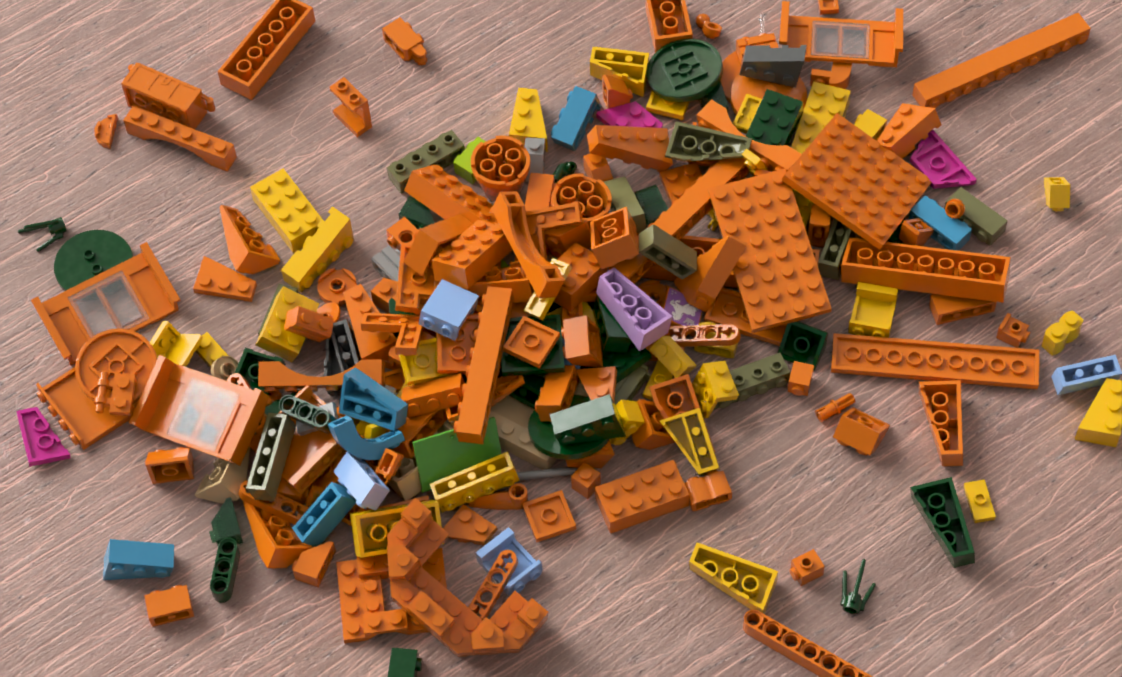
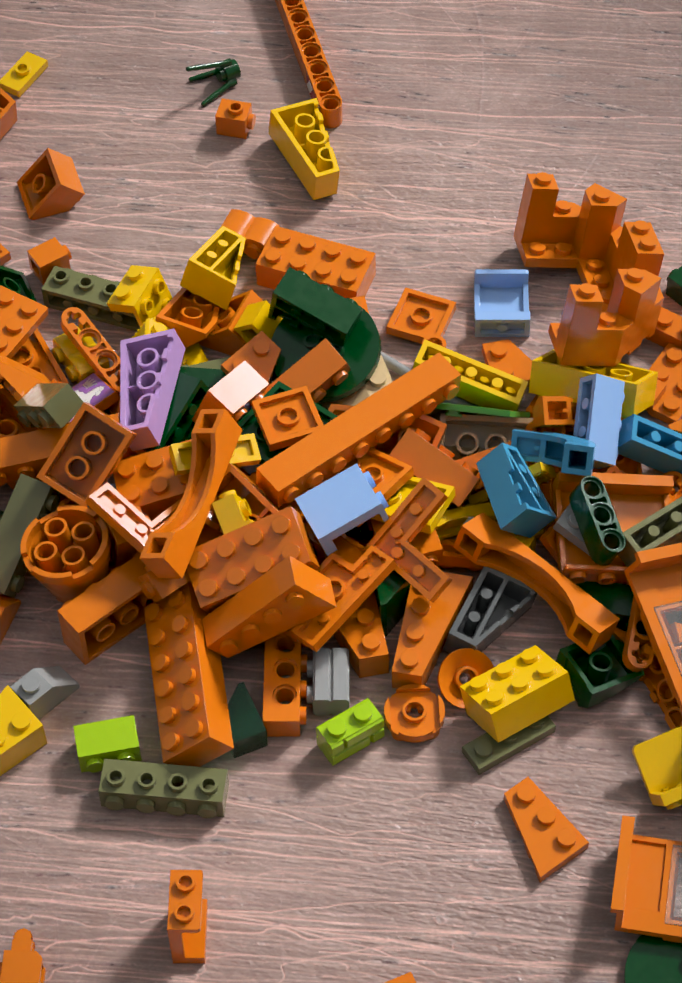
camera: 140 degrees left, 5 degrees down
yellow plate [196,332,228,368] -> none
tan plate [211,356,238,381] -> none
orange wedge [220,205,281,275] -> none
yellow brick [250,168,324,254] -> none
yellow wedge [281,206,354,293] -> none
orange brick [284,306,334,343] -> none
orange beam [468,550,518,620] -> none
orange cone [471,135,531,201] -> none
dark green arm [553,161,577,183] -> none
orange axle [815,393,856,422] -> none
dark green wedge [910,477,975,568] -> none
none -> yellow brick [212,490,254,534]
none -> lime brick [316,698,385,766]

